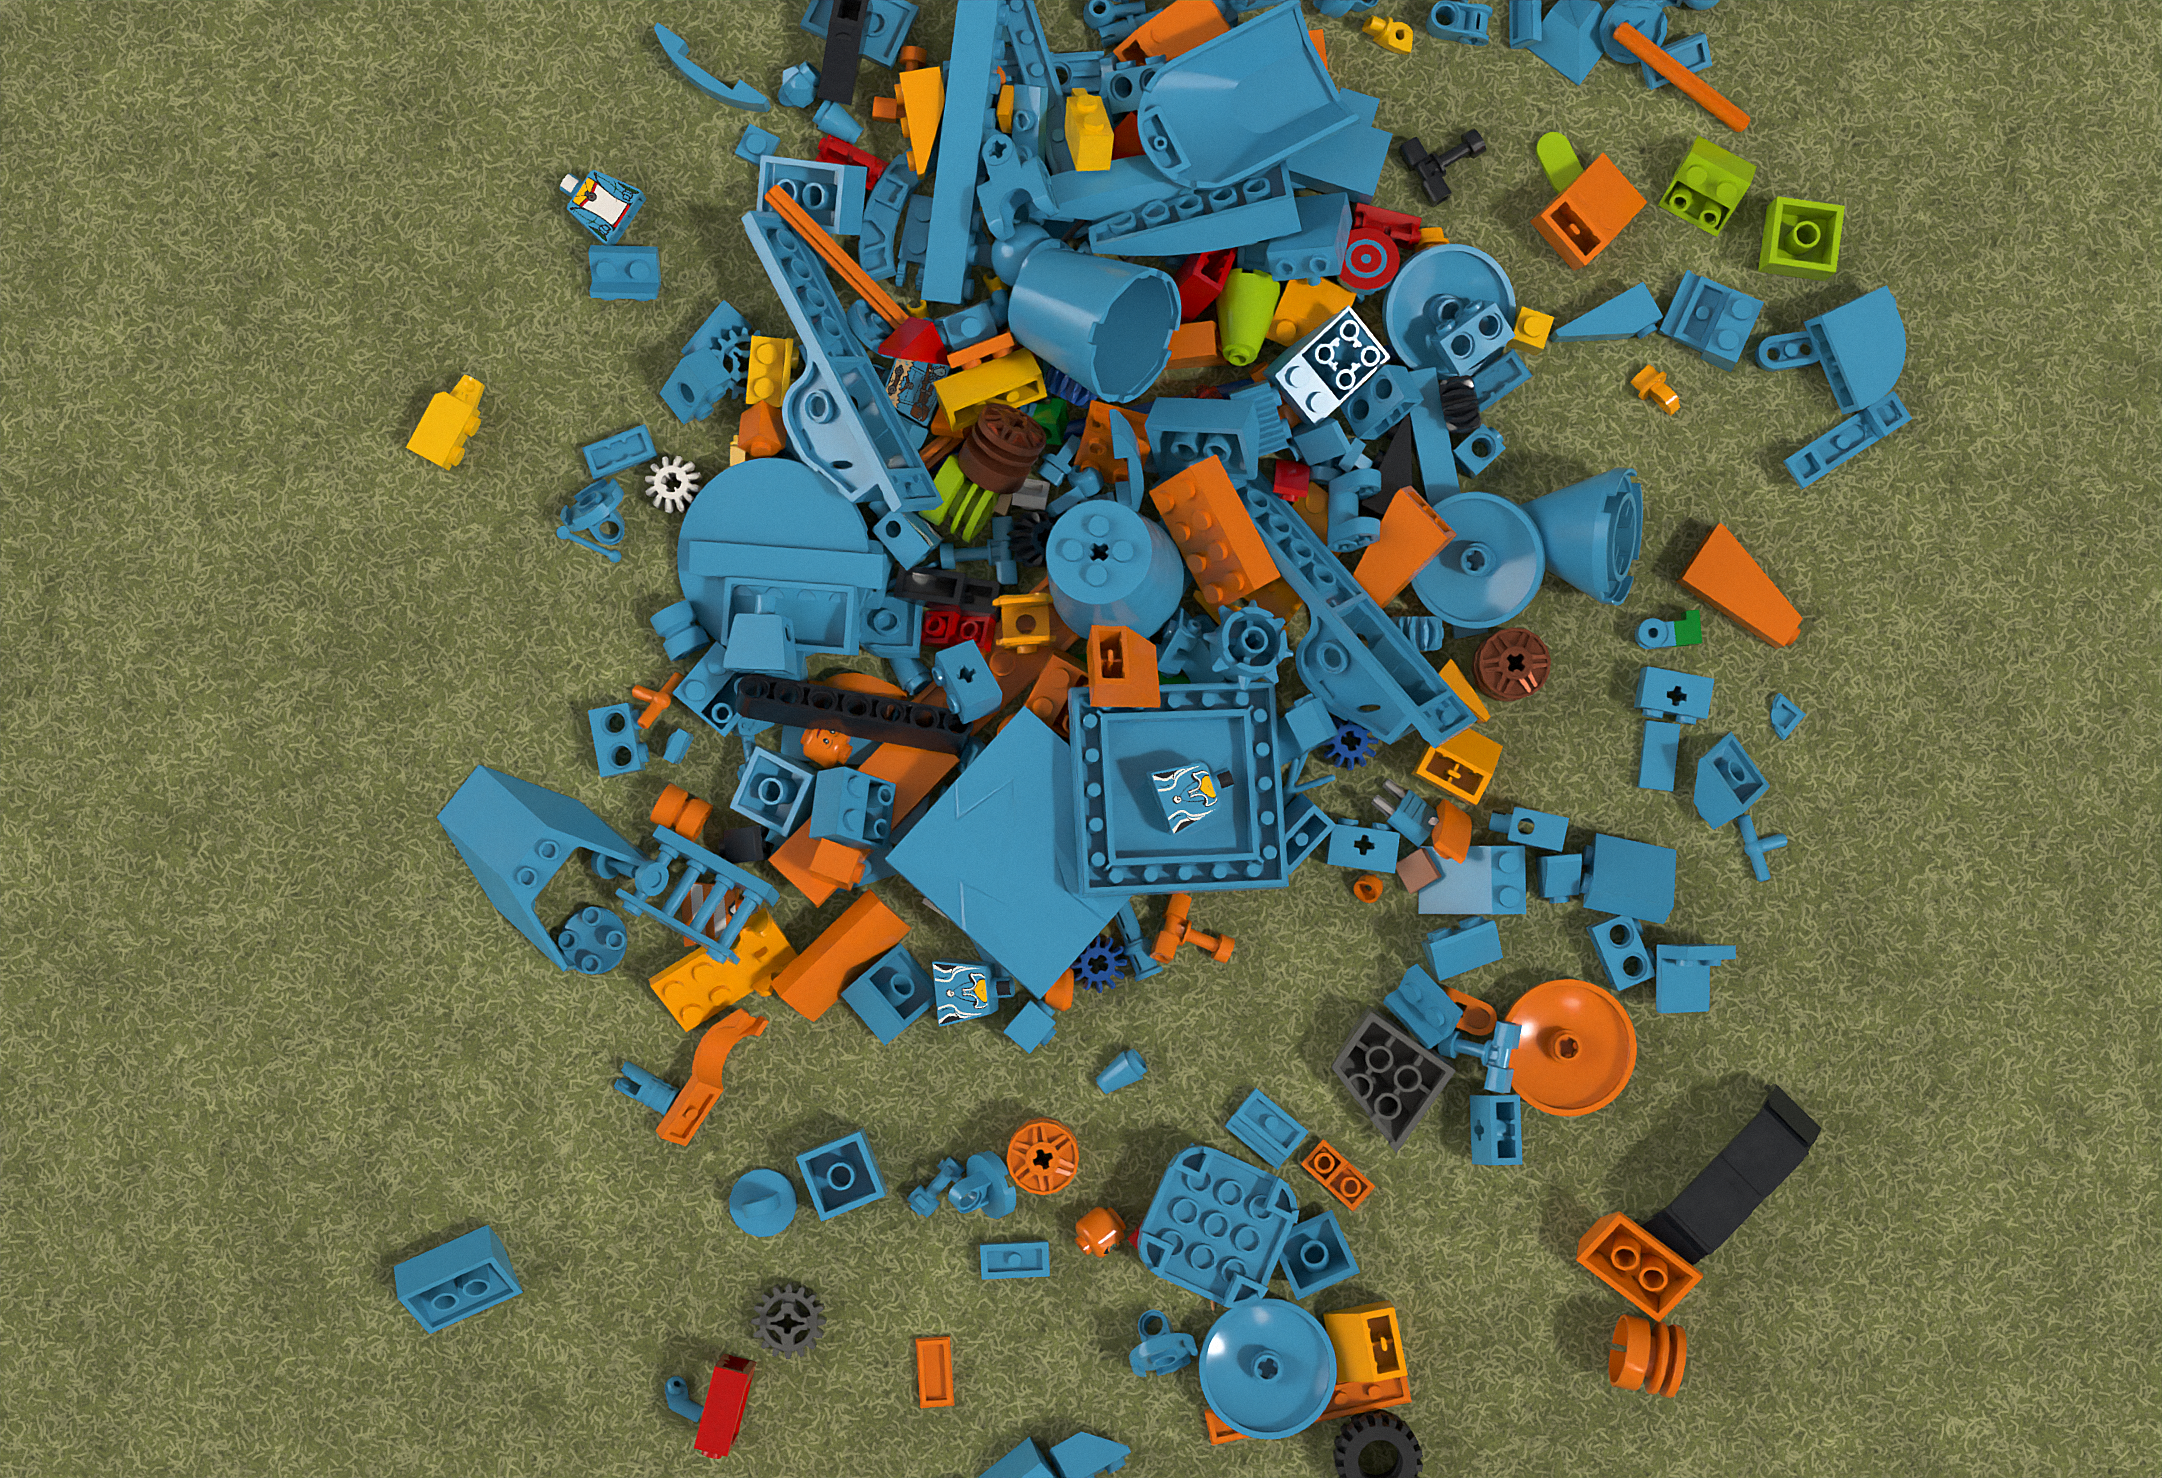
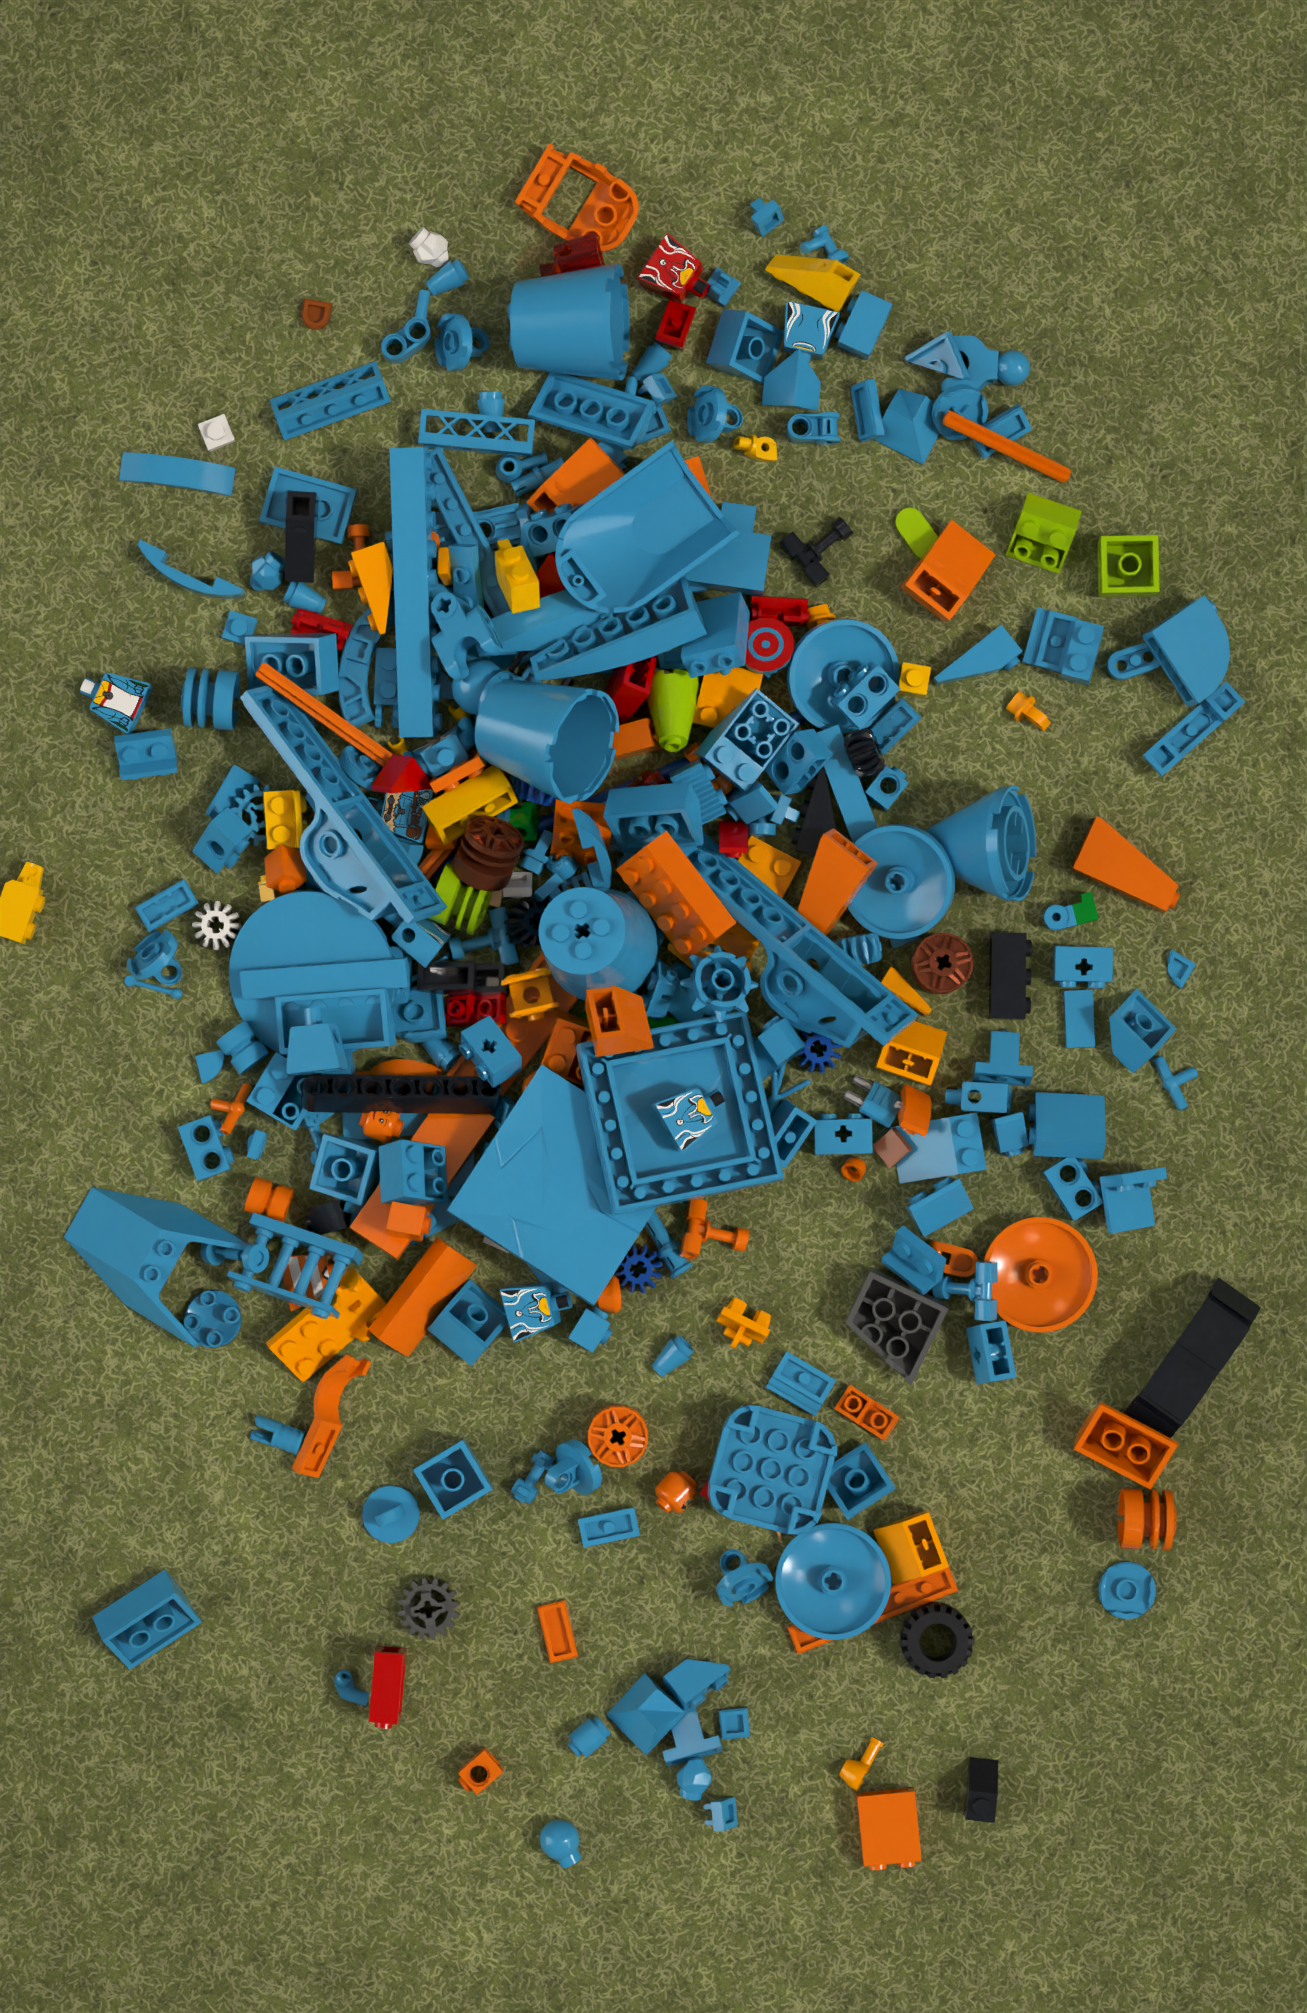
camera: 10 degrees left, 0 degrees up
dark azure connector [1327,468,1381,552] -> none
none -> dark azure wheel [181,667,240,731]
none -> dark azure tile [195,1050,225,1084]
none -> light orange hips [716,1297,771,1349]
none -> dark azure piece [972,1028,1033,1087]
none -> black brick [989,932,1032,1020]
none -> dark azure tile [1098,1561,1156,1619]

